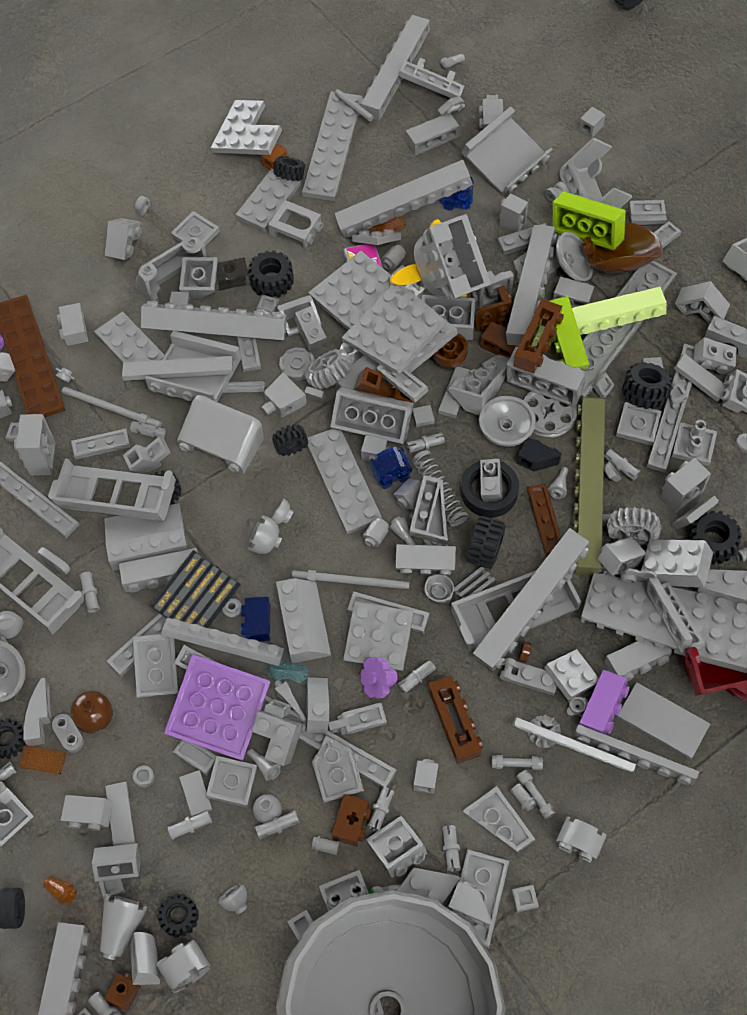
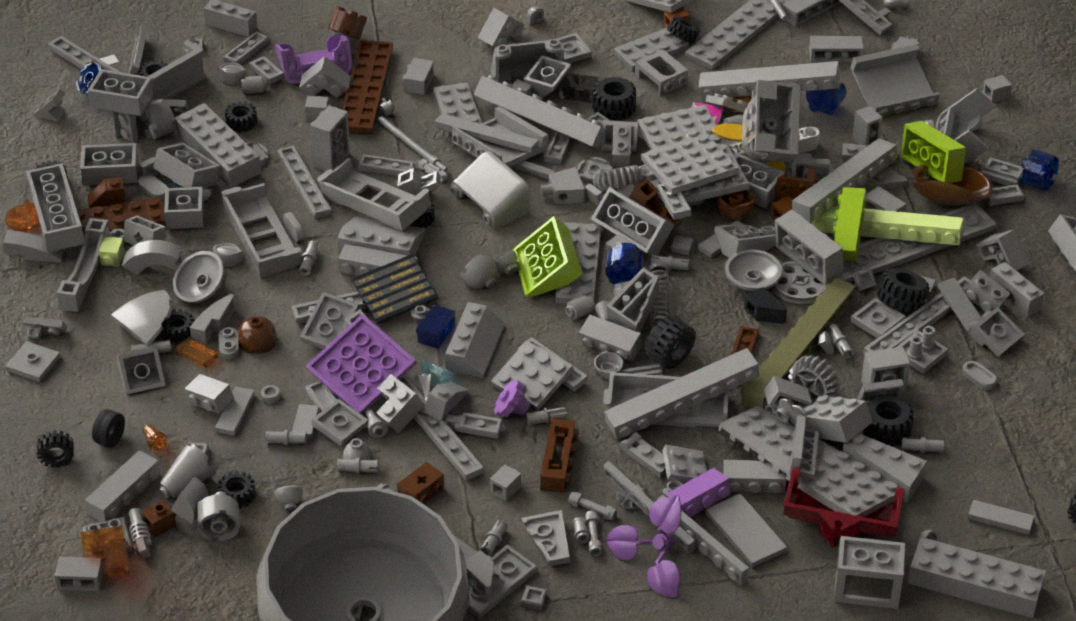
camera: 25 degrees right, 20 degrees down
light grey brick [92,843,141,882] -> none
light grey plate [161,618,284,666] -> none
light grey tile [264,699,292,719] -> none
black tyre [272,424,308,456] -> none
light grey bar [292,570,410,590] -> none
light grey tile [312,735,364,803] -> none
light grey plate [366,816,427,878] -> none
light grey pin [367,787,394,832] -> none
light grey hinge [438,96,465,115] -> none
black tyre [461,459,519,518] -> none
light grey slope [480,459,503,503] -> none
reddish brown brick [513,299,564,373] -> none
reddish brown tile [519,641,532,662] -> none
light grey cone [548,467,568,499] -> none
light grey dish [556,232,593,282] -> none
light grey brick [556,817,607,863] -> none
light grey tile [669,382,689,407] -> none
none -> lime slope [513,216,583,298]
none -> medium lavender plant [607,495,682,597]
none -> clear blue brick [1021,149,1059,191]

